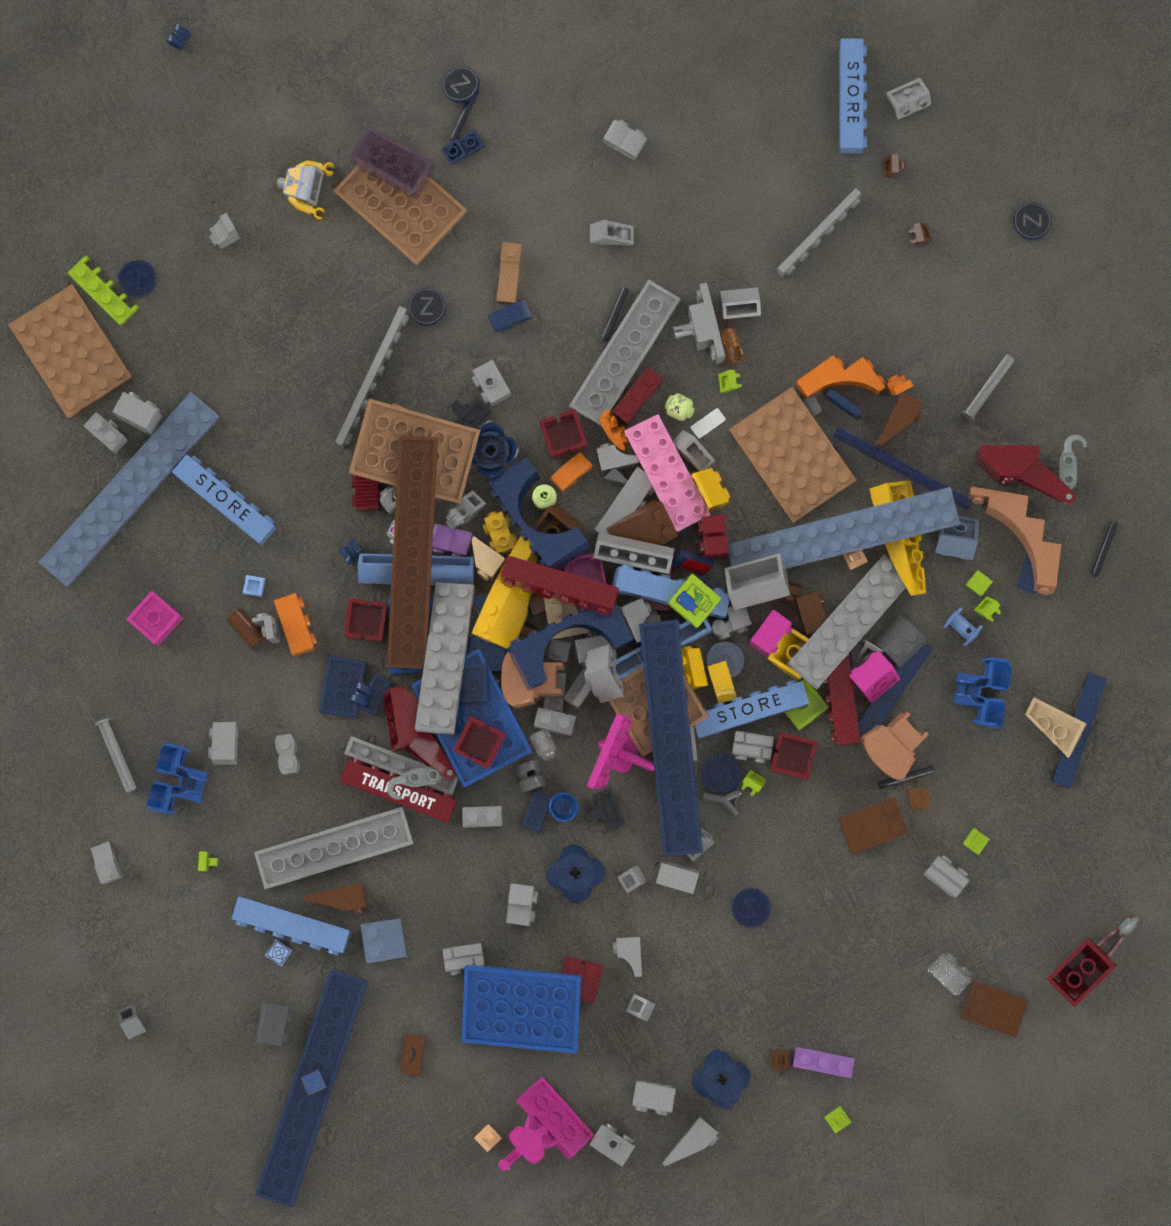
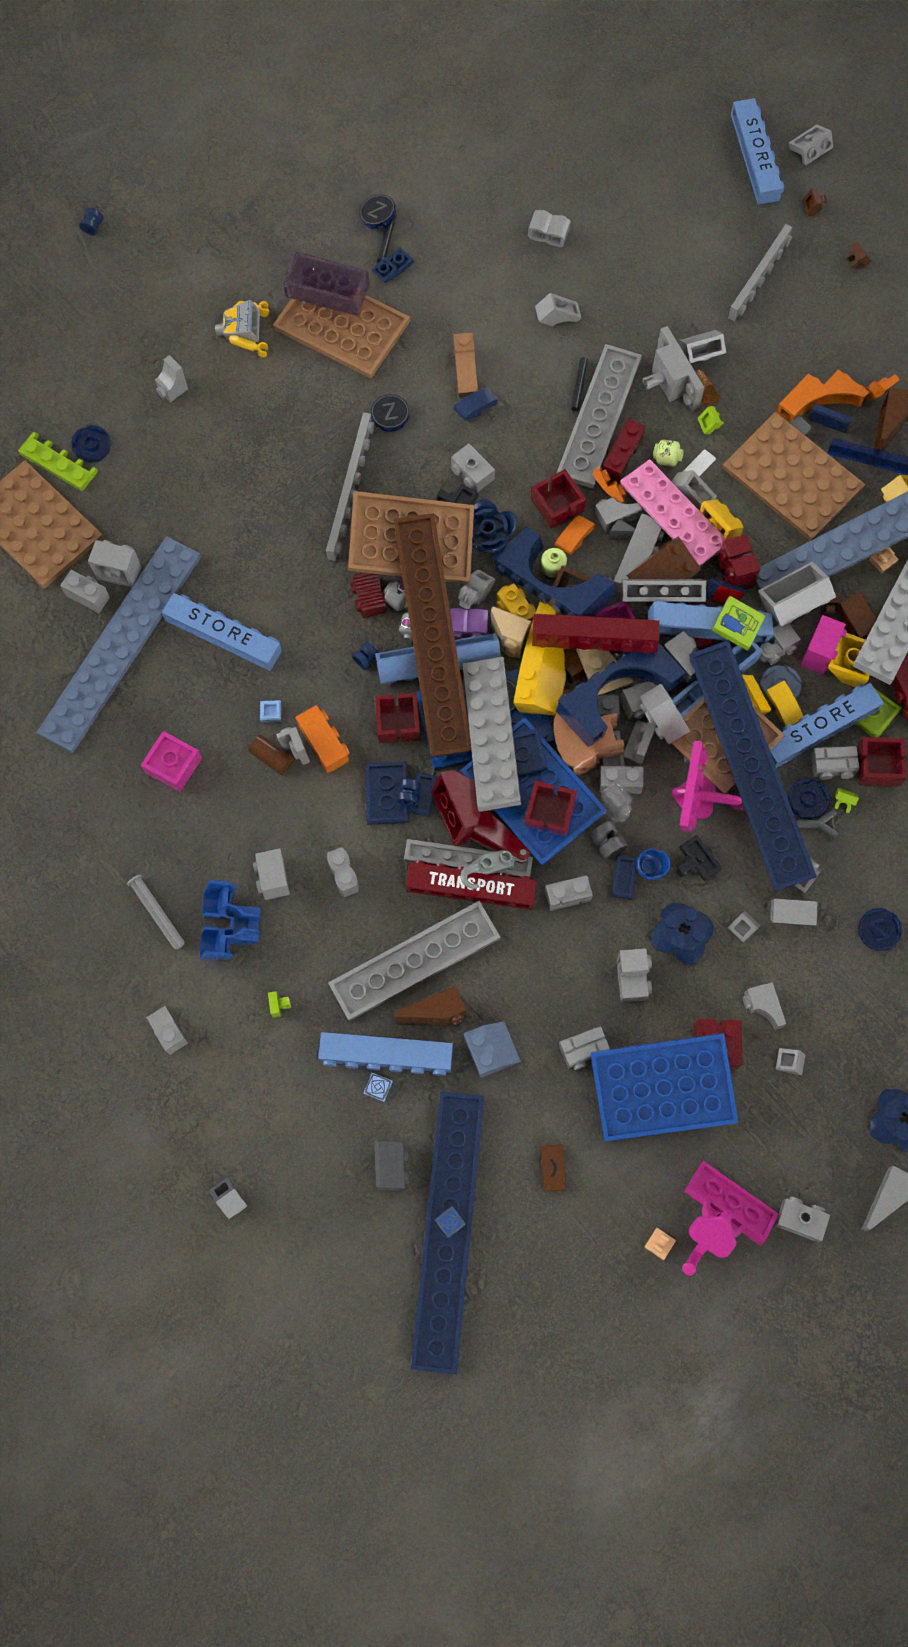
camera: 15 degrees left, 10 degrees down
light grey brick [632,1080,676,1116] -> none

